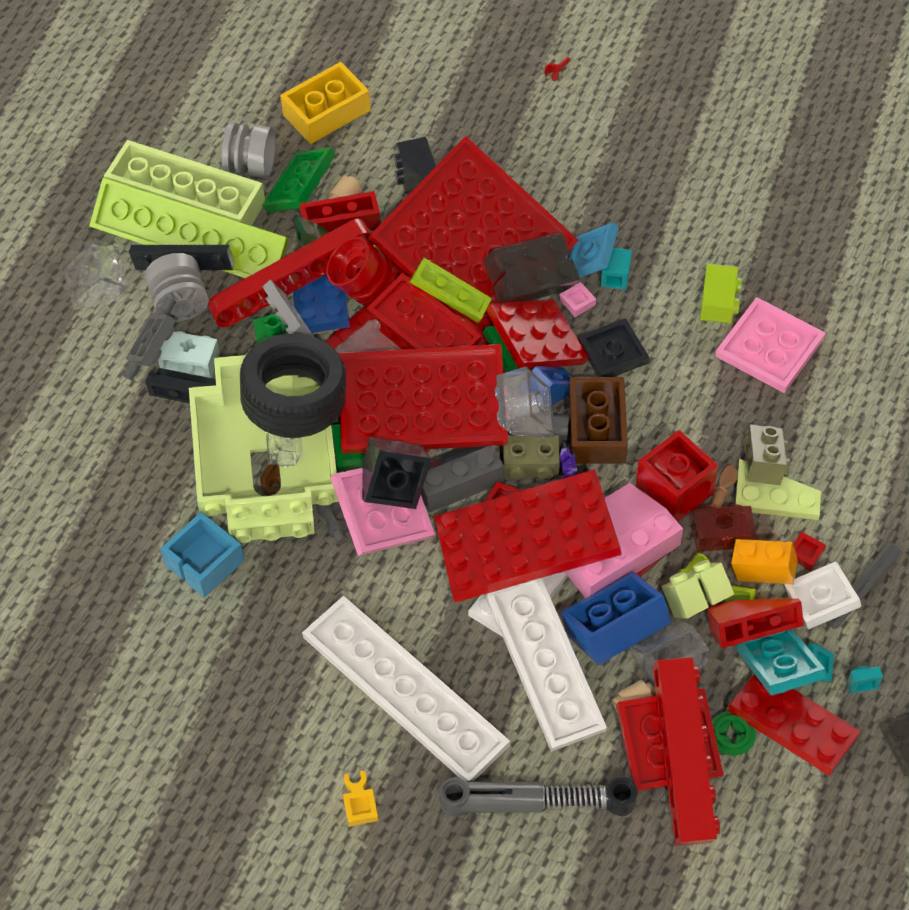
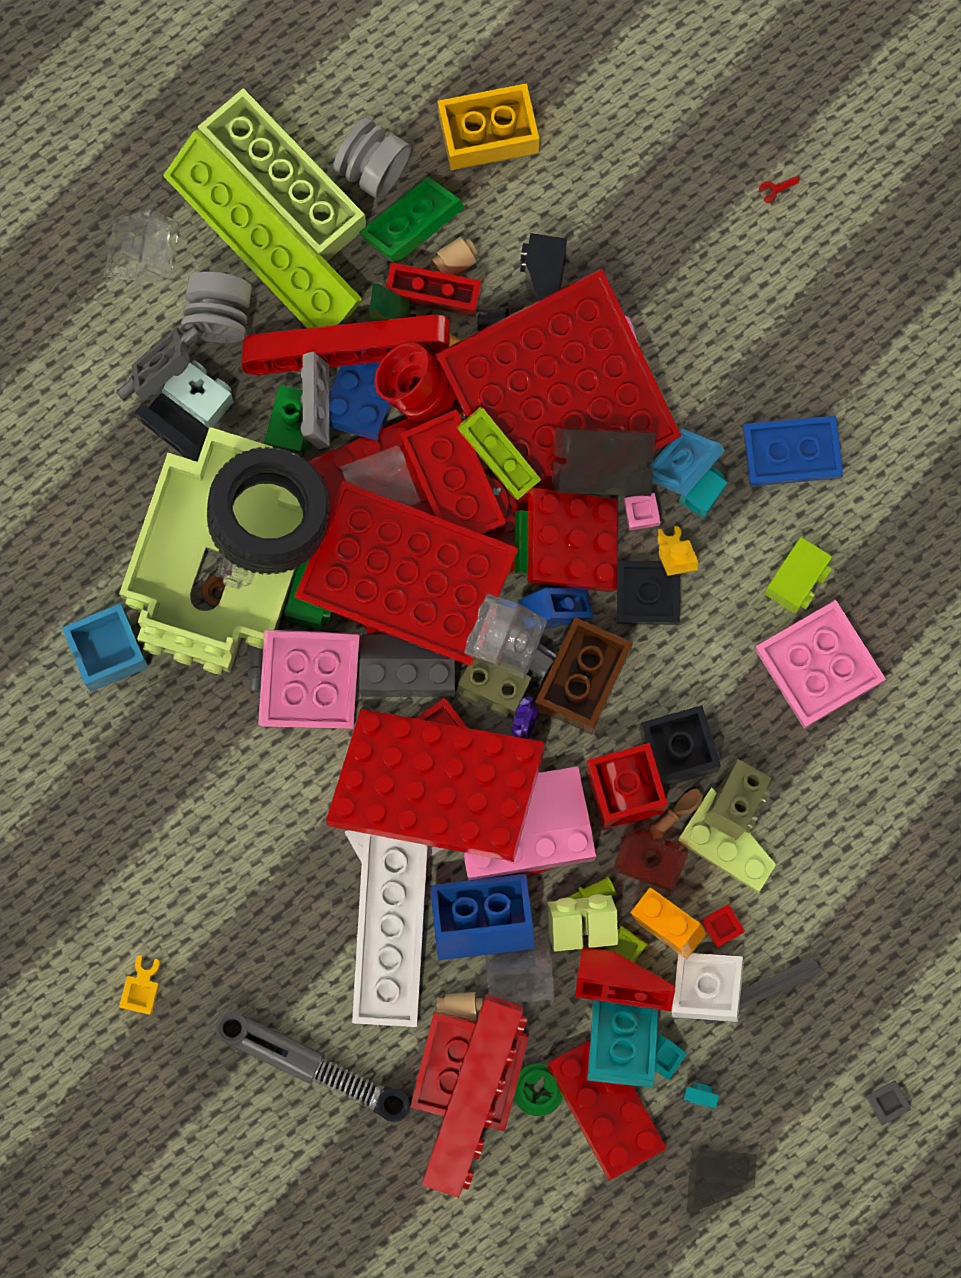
camera: 25 degrees right, 20 degrees up
black plate [129,245,235,270] -> none
white plate [302,596,510,782] -> none
black slope [362,437,432,509] -> none
none -> black brick [639,705,721,787]
none -> yellow plate [657,526,698,576]
none -> blue plate [743,416,843,487]

